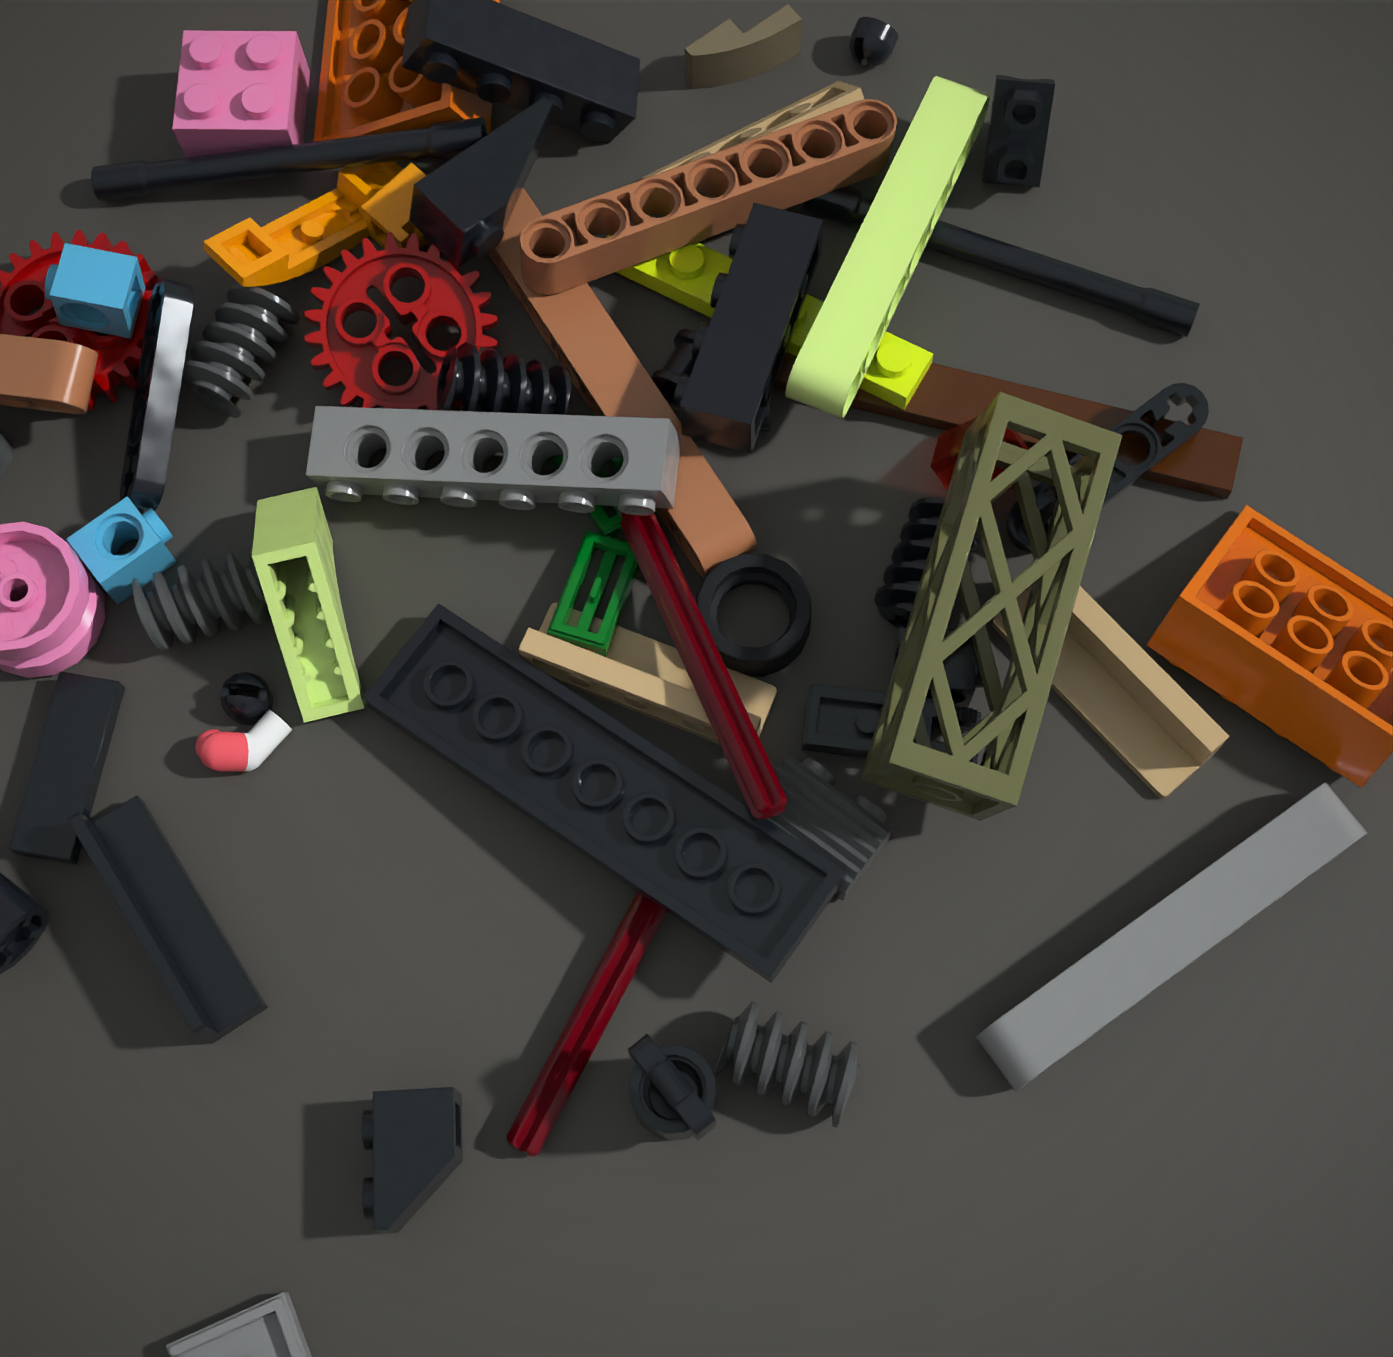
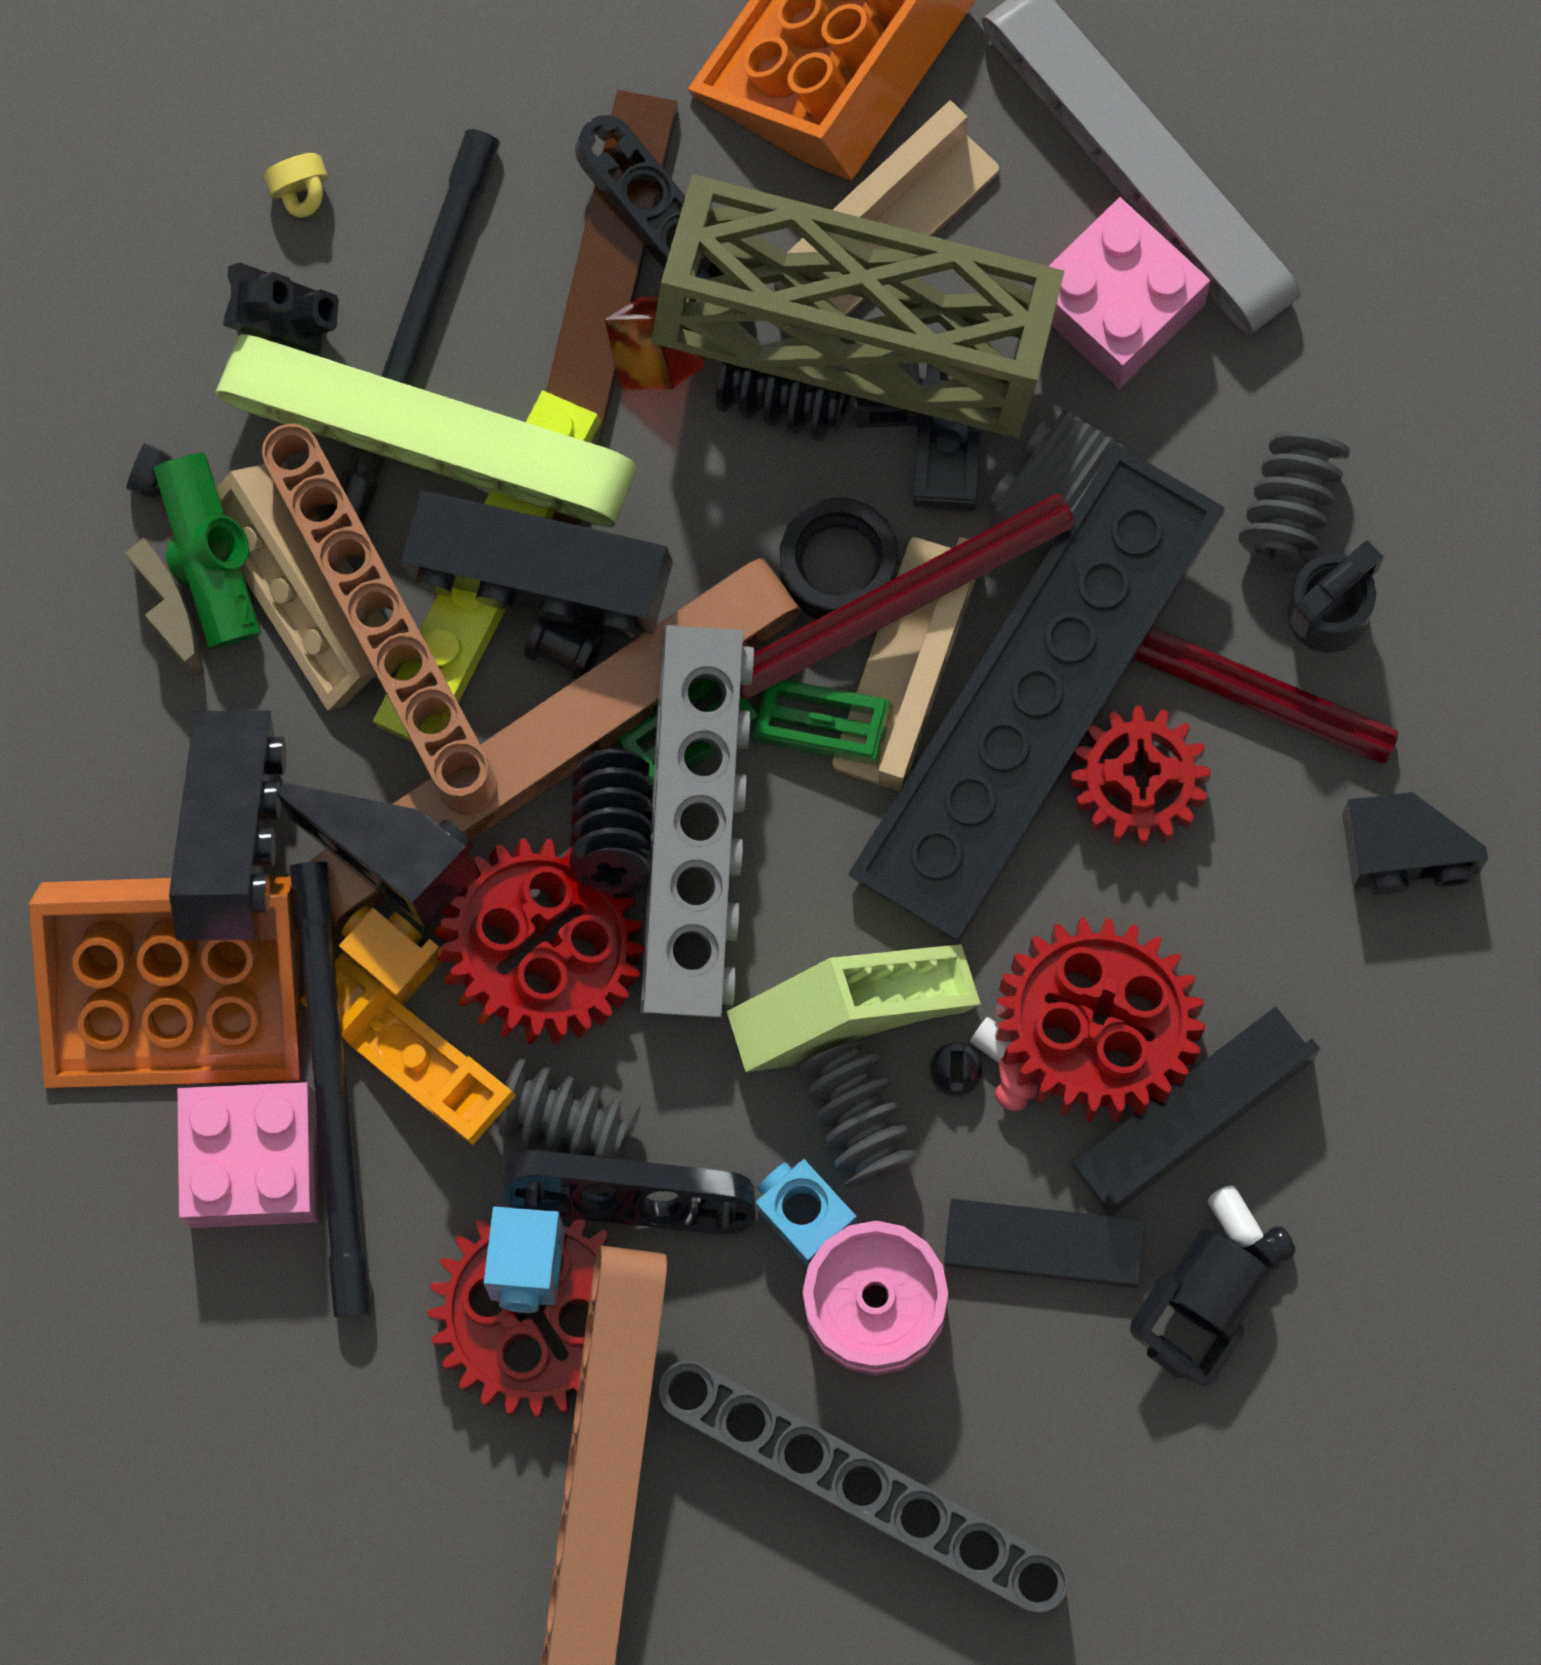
camera: 90 degrees left, 5 degrees up
none -> green piece [153,452,261,650]
none -> light yellow tile [264,153,328,218]
none -> red gear [993,918,1206,1122]
none -> bright pink brick [1032,197,1210,389]
none -> red gear [1070,706,1211,847]
none -> white arm [1208,1185,1296,1269]

